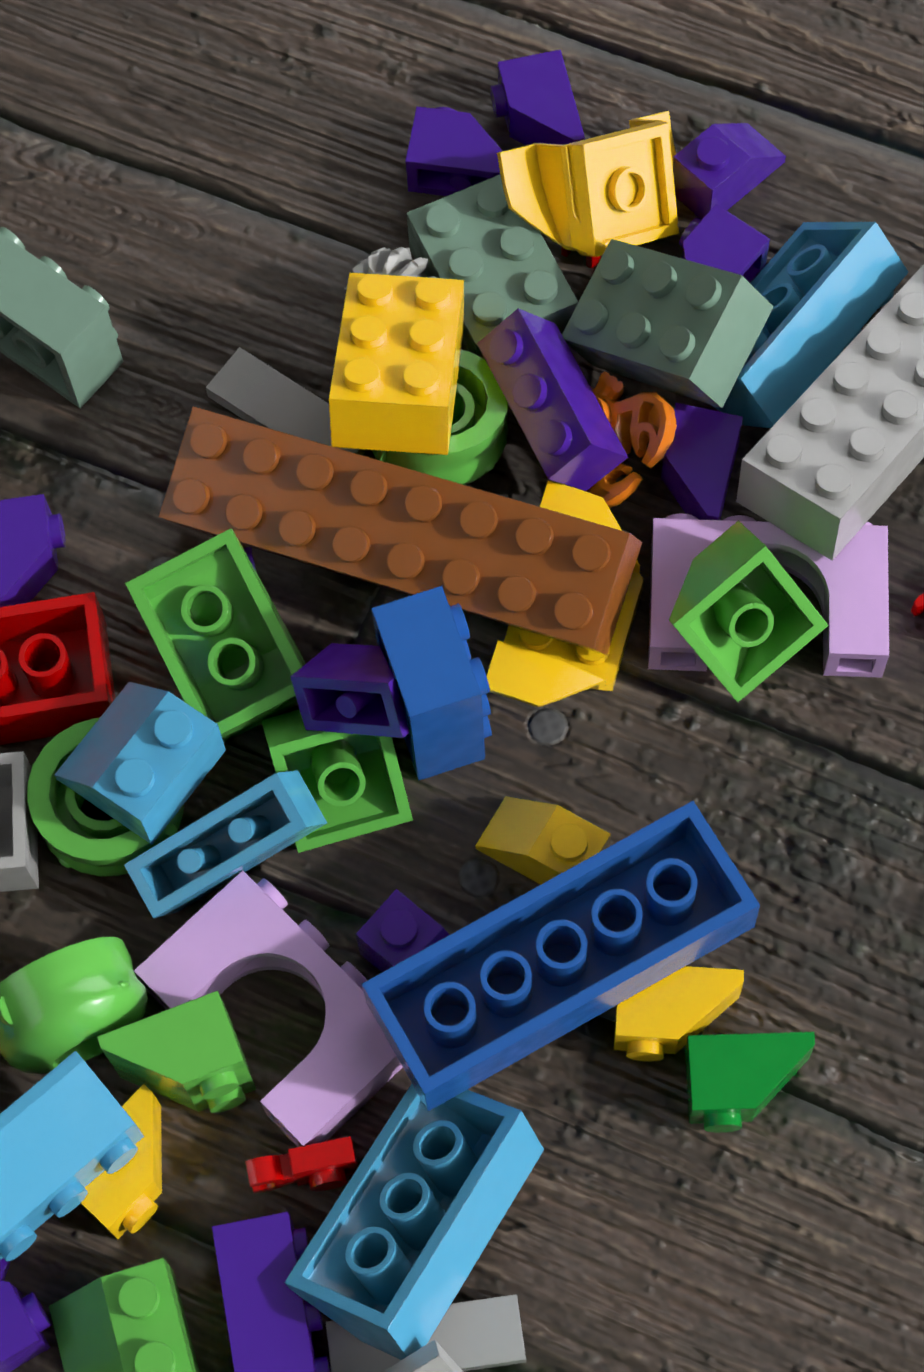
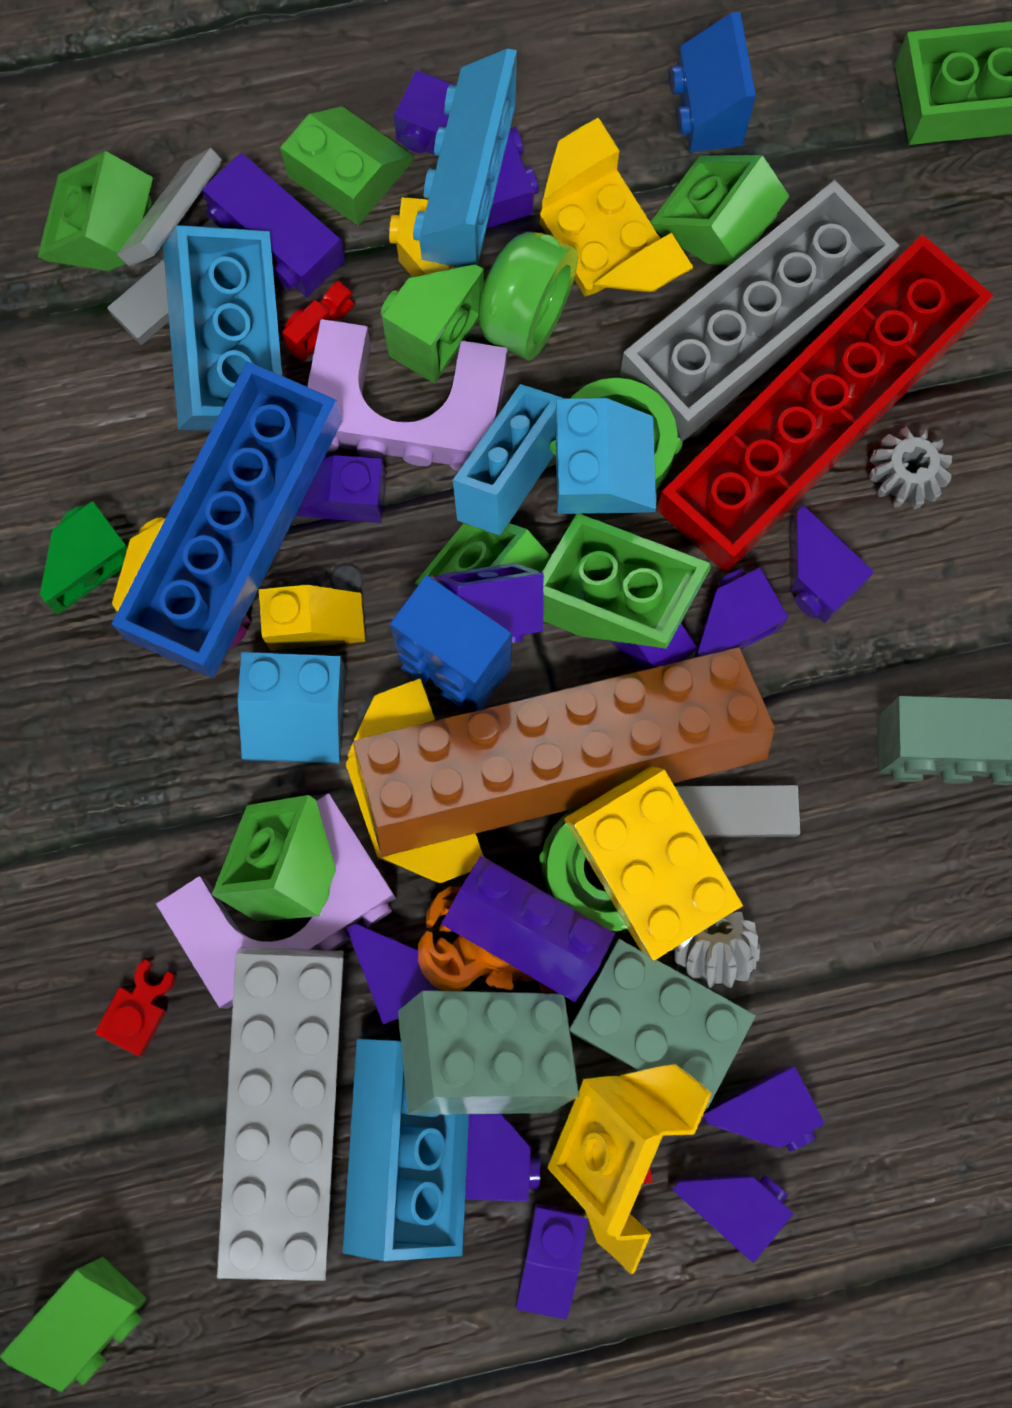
camera: 140 degrees right, 10 degrees up
none -> dark azure slope [238,652,346,764]
none -> dark purple slope [694,567,789,658]

